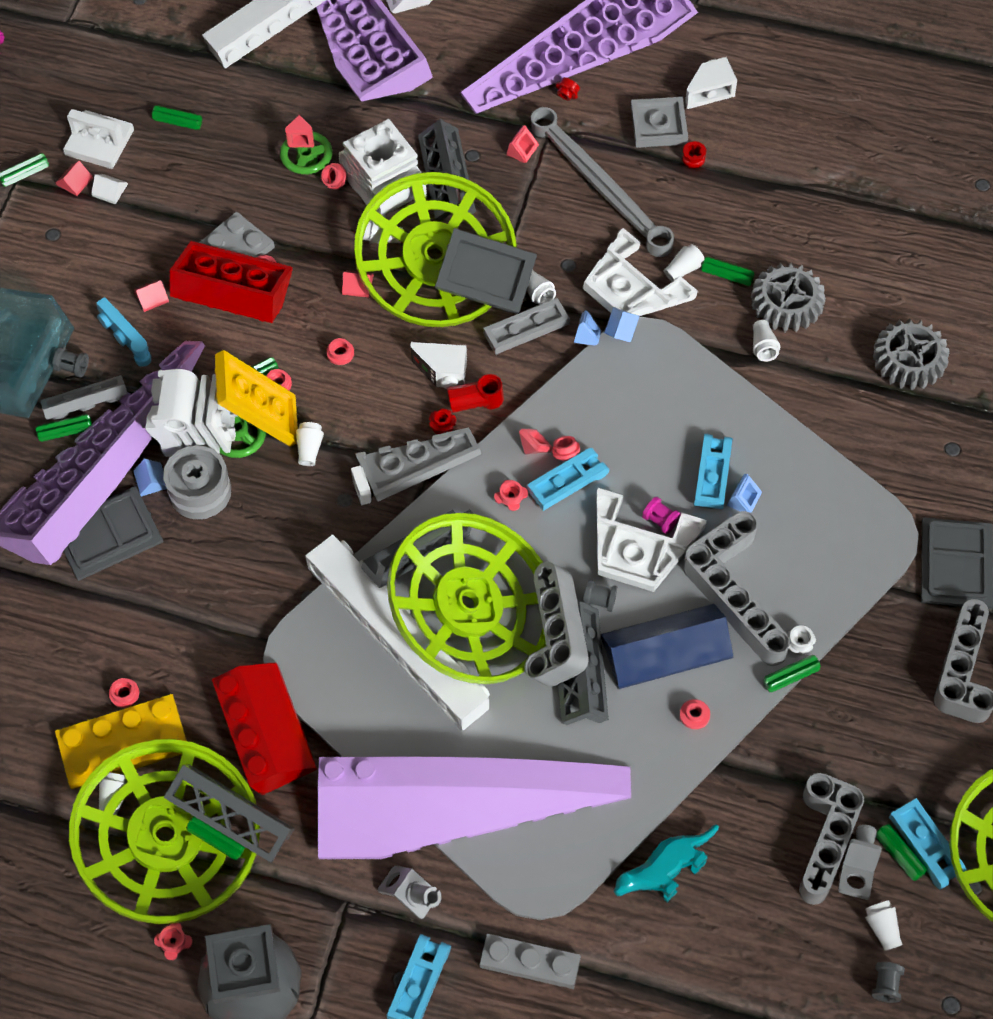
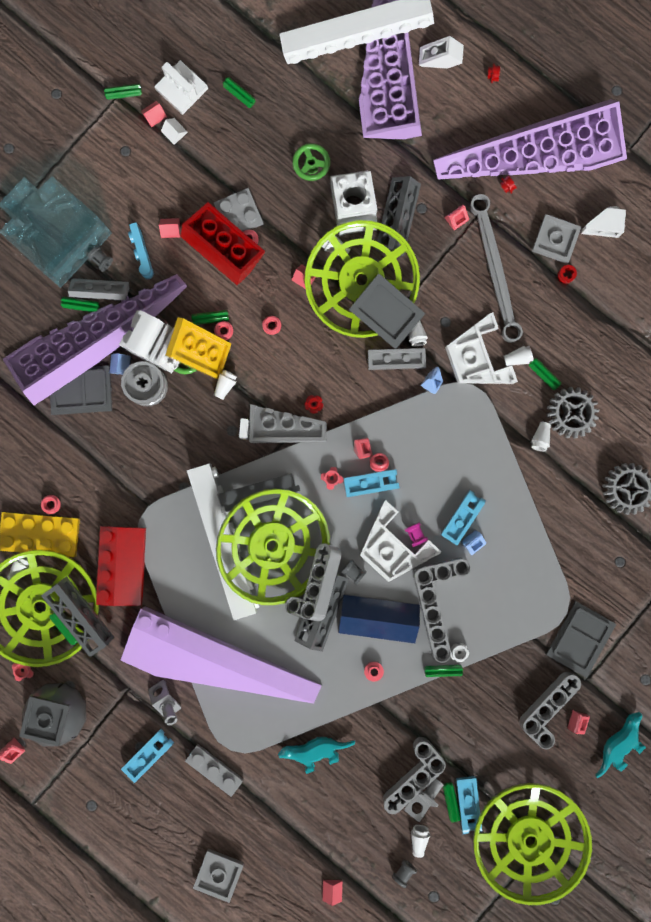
camera: 20 degrees right, 25 degrees up
coral slope [285,115,314,148] -> none
coral plate [321,163,347,190] -> none
white slope [410,342,467,389] -> none
red piece [447,374,504,413] -> none
light blue slope [605,307,640,342] -> none

